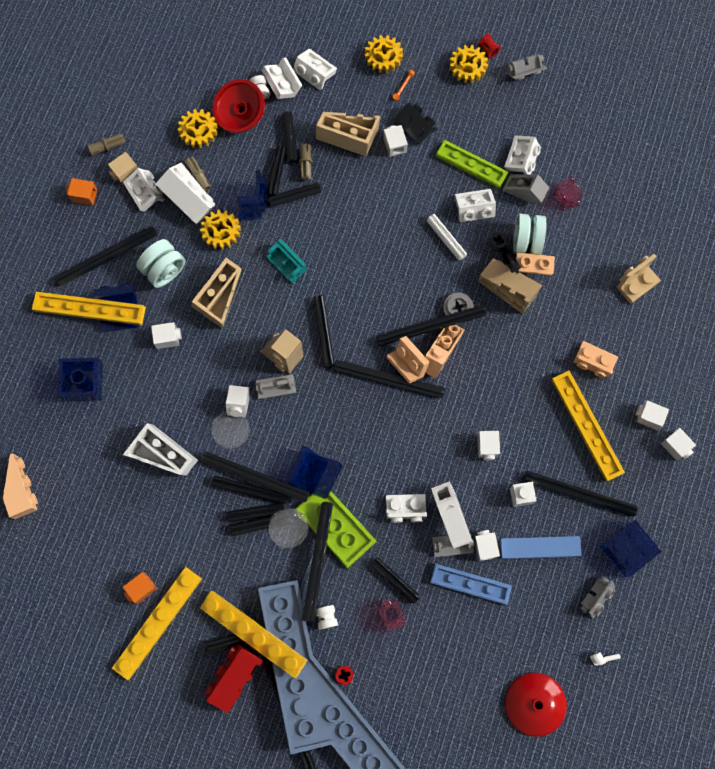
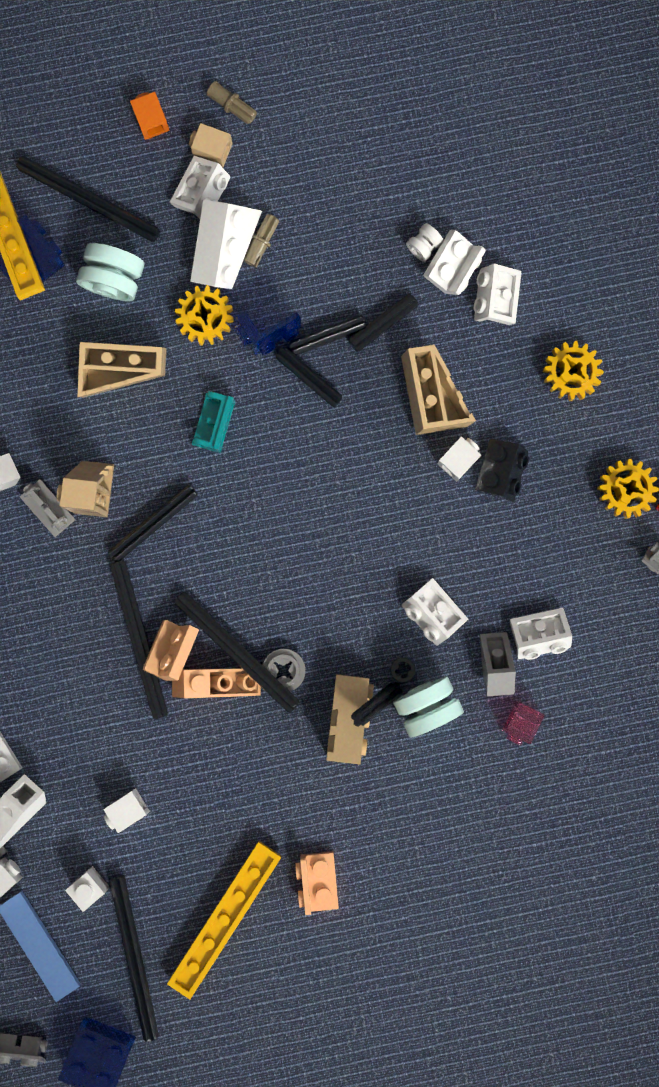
camera: 60 degrees right, 10 degrees up
white brick [152,322,182,349] -> none
yellow gear [178,109,218,148] -> none
red dish [213,79,265,133] -> none
dark tan axle [298,144,313,181] -> none
orange hinge [392,70,415,101] -> none
white axle [427,214,467,261] -> none
lime tile [435,140,508,189] -> none
light nougat bracket [515,252,555,275] -> none
tan bracket [617,254,661,304] -> none
white brick [635,400,669,431] -> none
white brick [660,428,696,461] -> none

